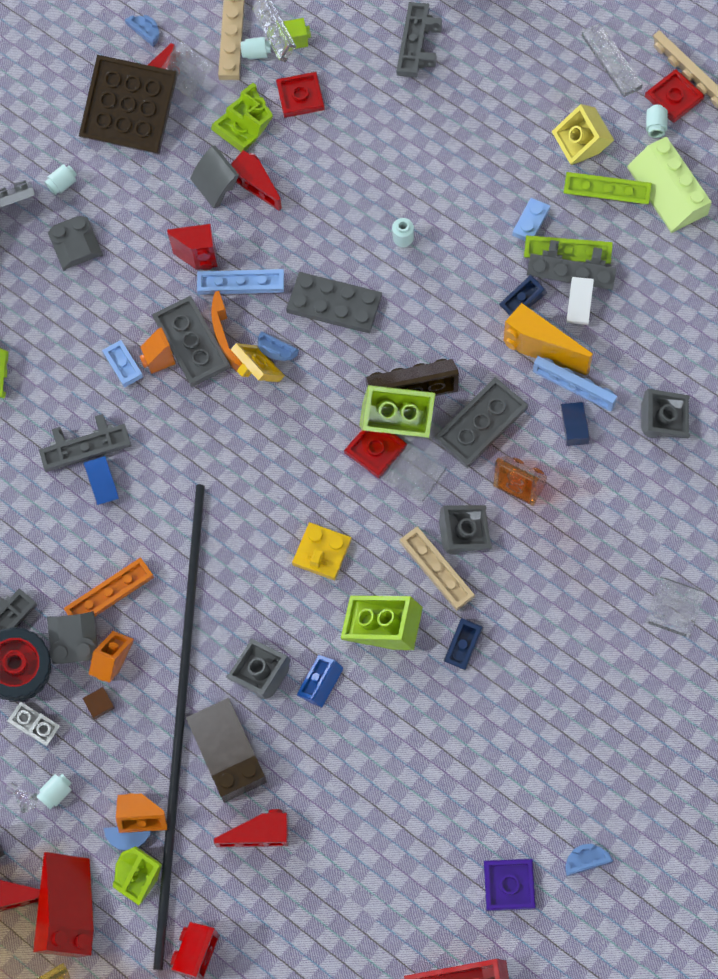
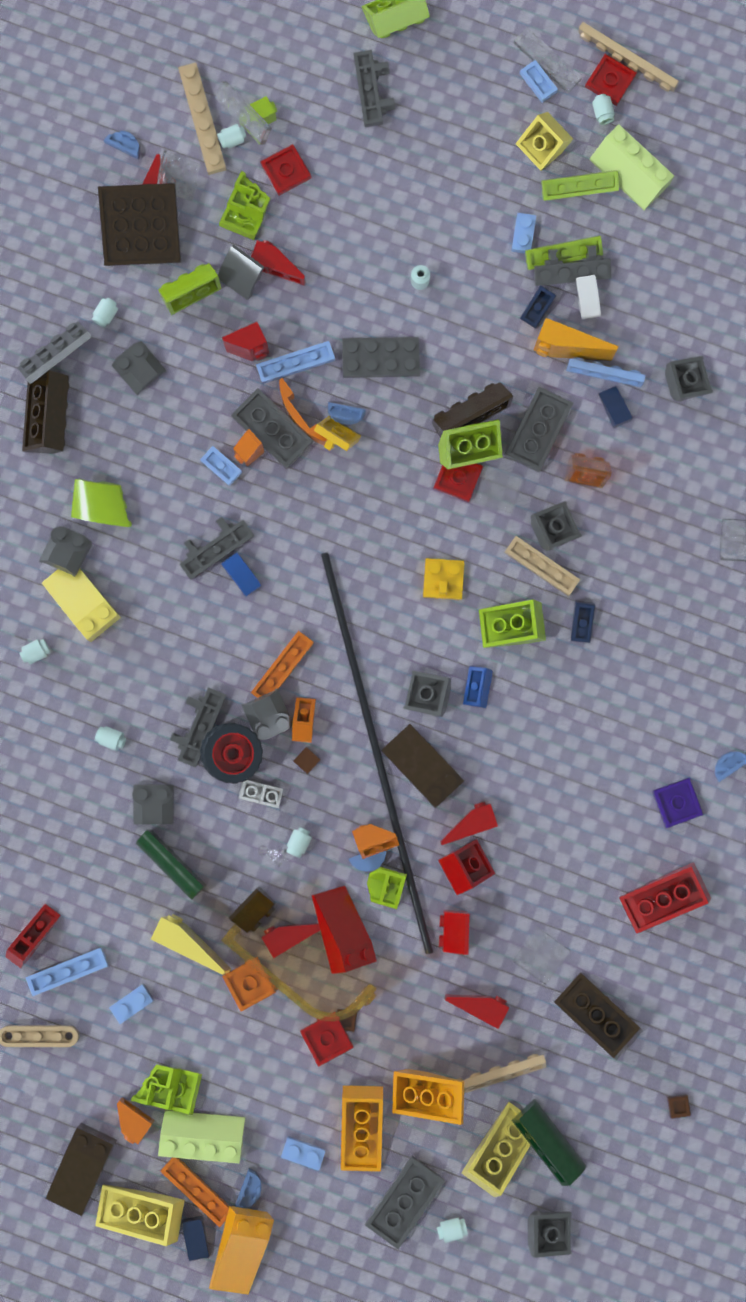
camera: 25 degrees left, 15 degrees up
none -> lime slope [158,263,222,315]
none -> red slope [438,839,496,895]
none -> light blue plate [520,60,558,103]

